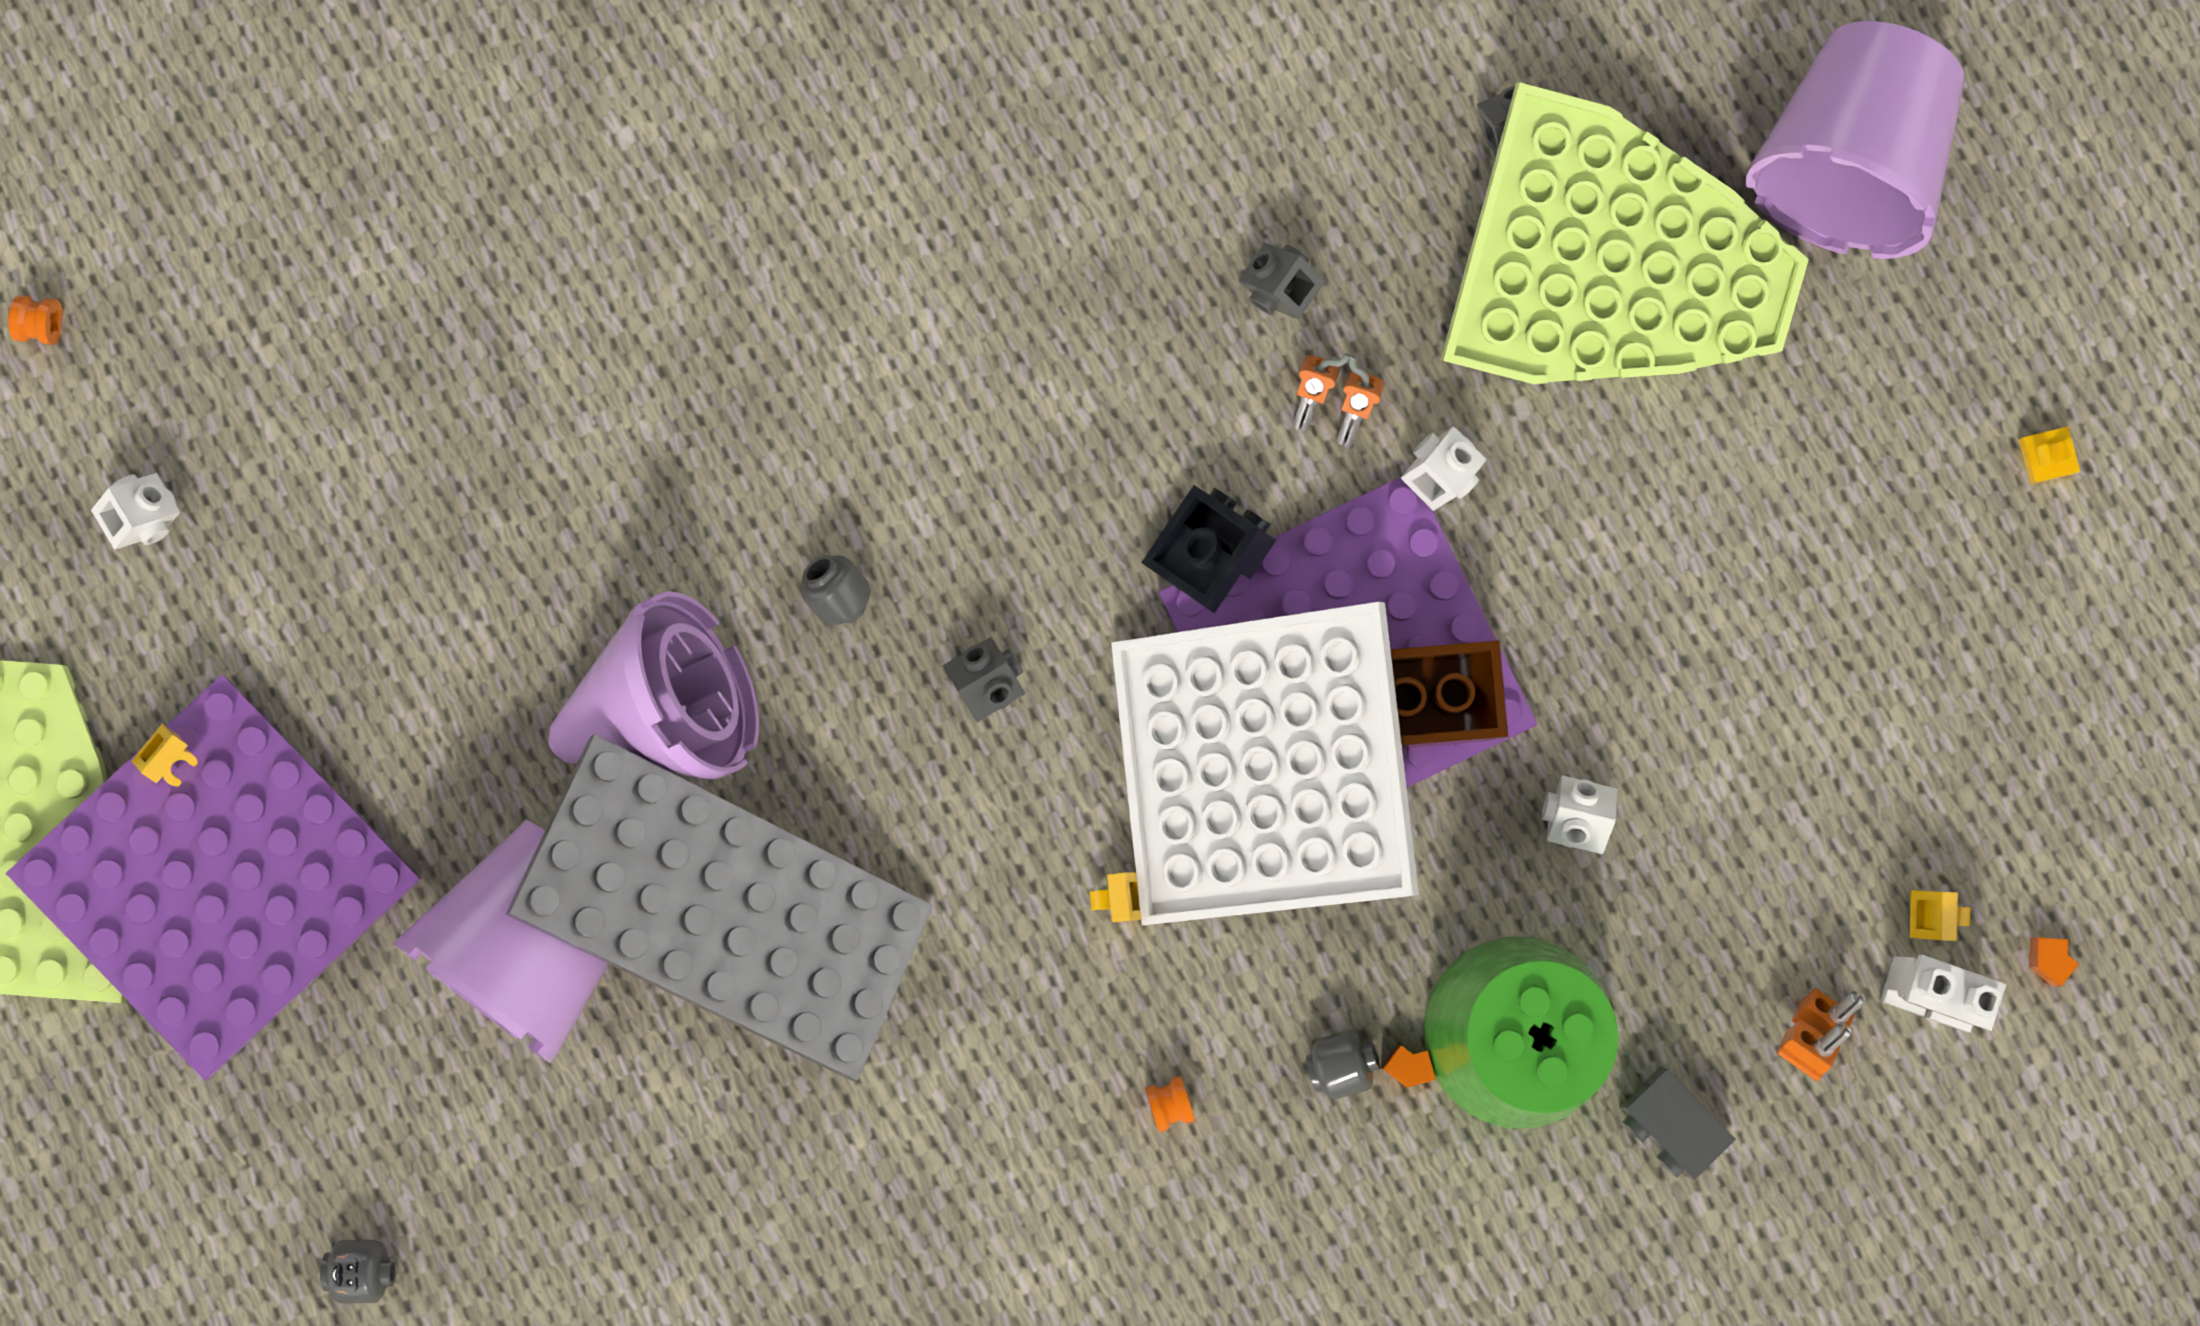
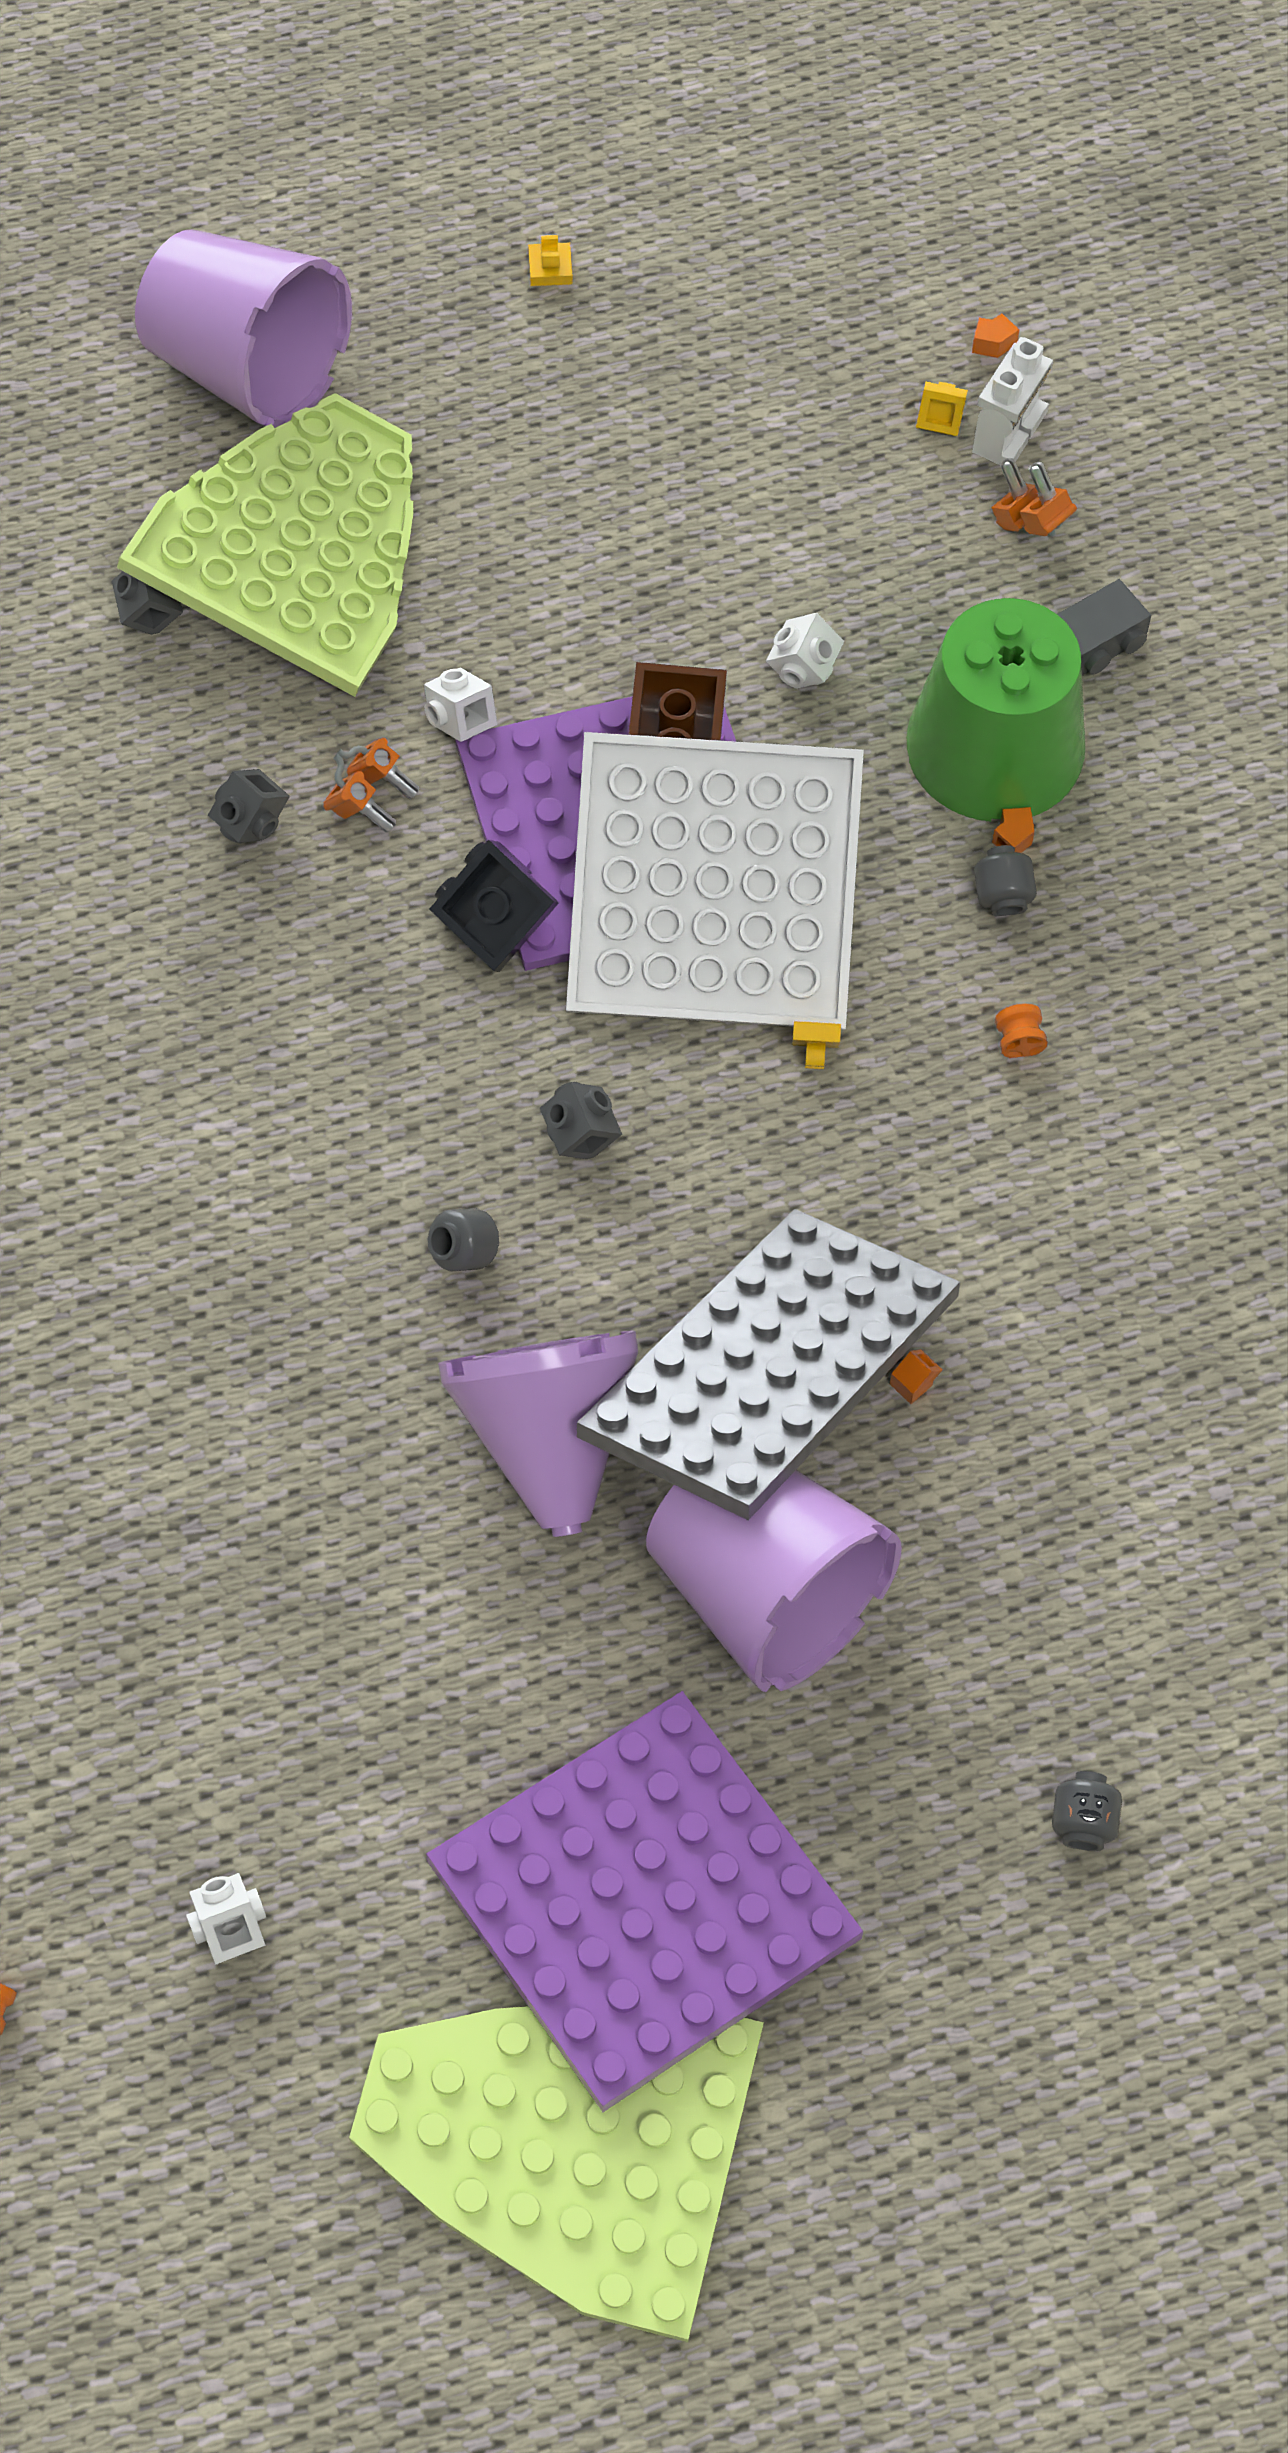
camera: 85 degrees left, 20 degrees down
yellow tile [131,723,198,787] -> none
none -> orange piece [890,1349,943,1404]

